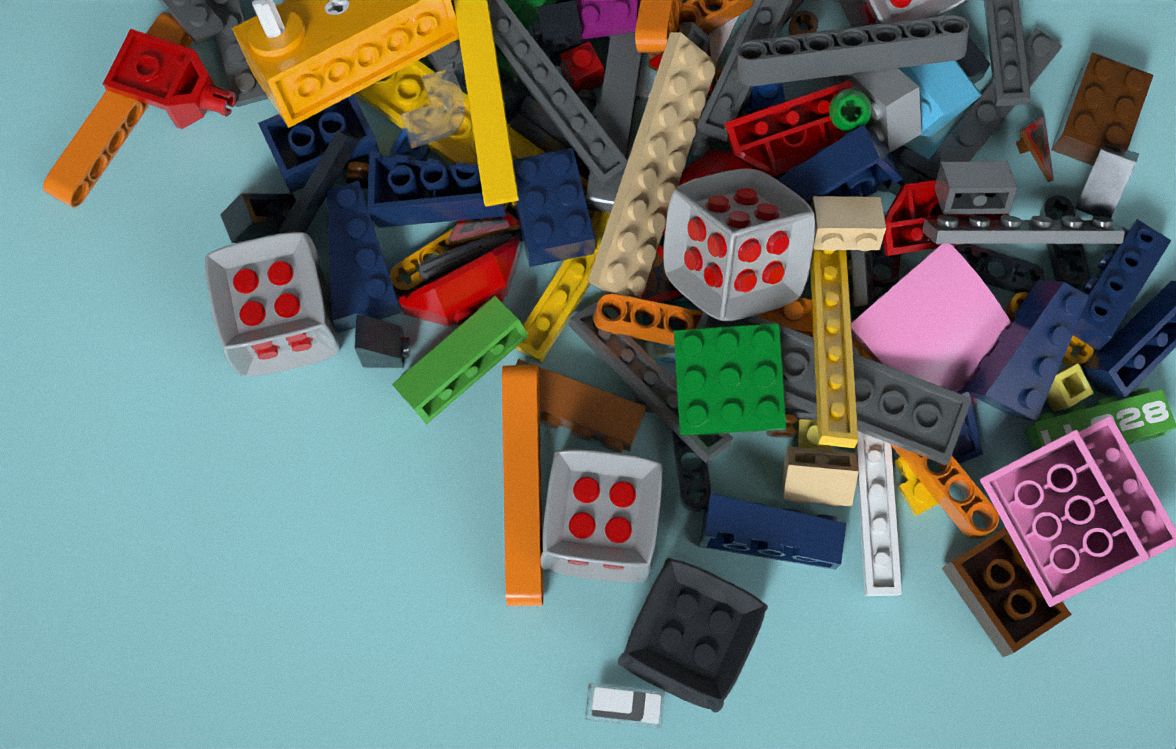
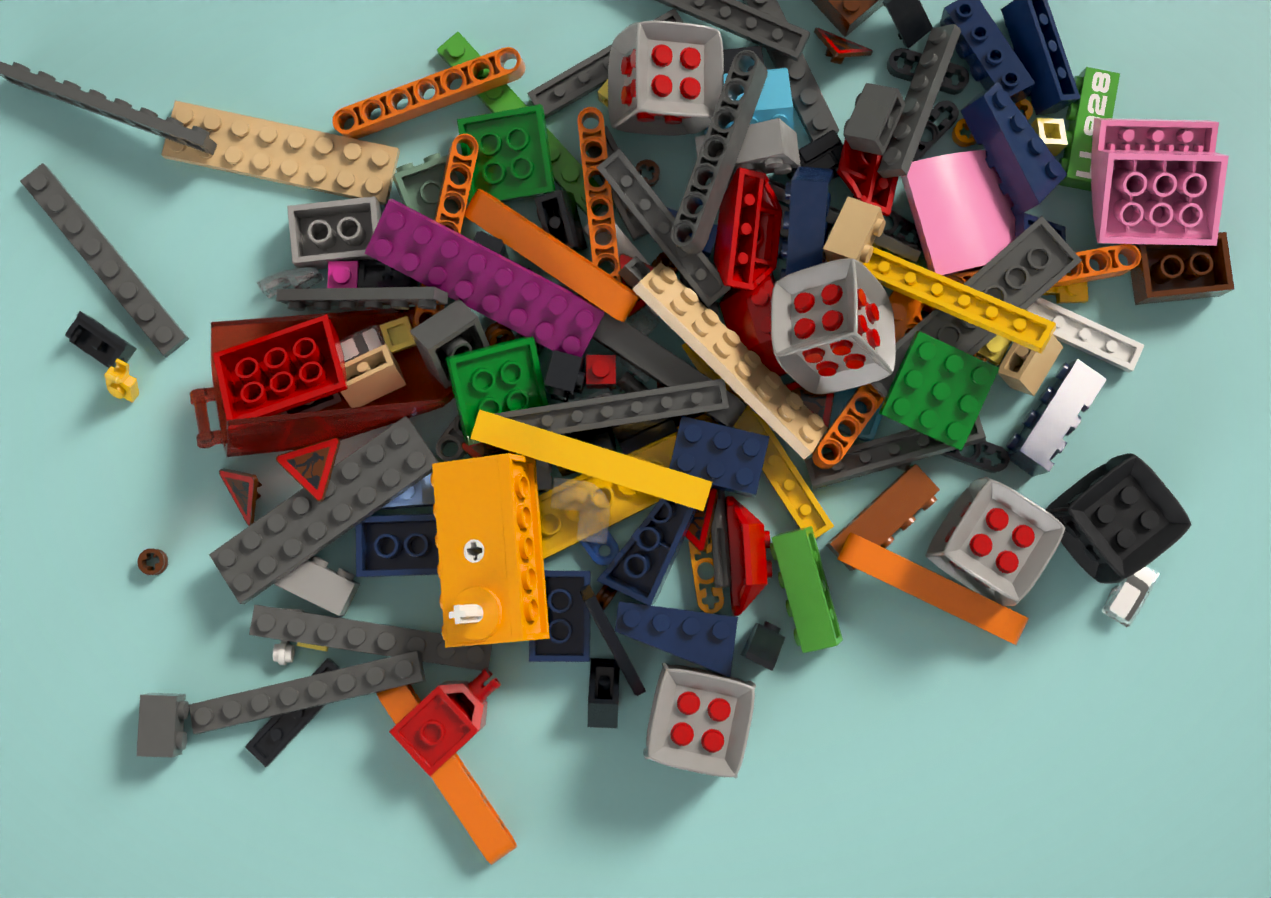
camera: 65 degrees left, 10 degrees up
green piece [829,88,872,132] -> none

